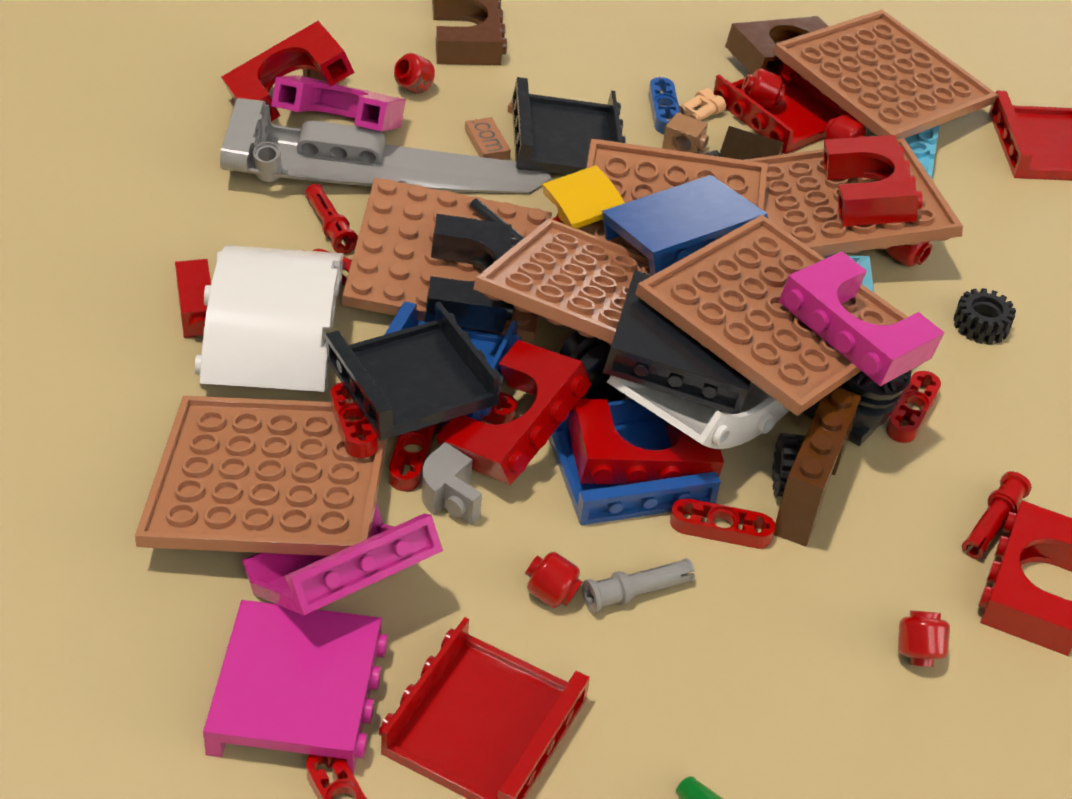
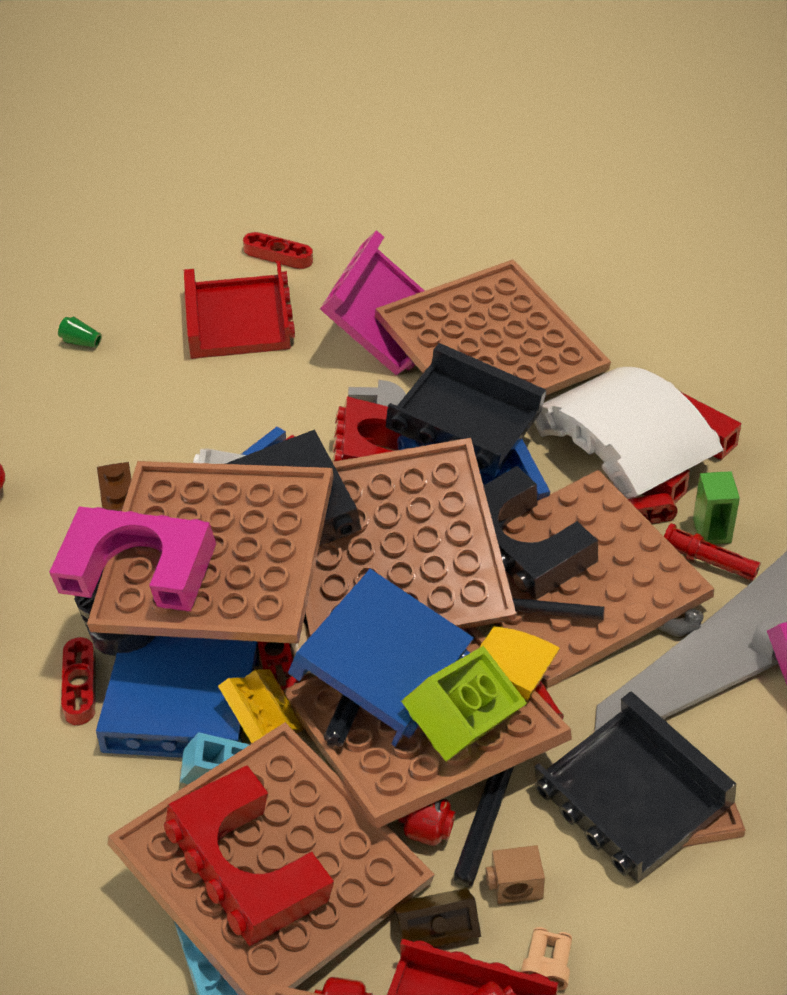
camera: 150 degrees right, 0 degrees up
dark pink panel [203,600,388,774] -> none
nougat tile [465,117,511,160] -> none
red head [525,552,583,608] -> none
light grey pin [582,558,695,613] -> none
blue beam [648,77,680,134] -> none
black tyre [953,288,1016,344] -> none
none -> lime slope [401,646,527,761]
none -> bright green brick [693,471,740,544]

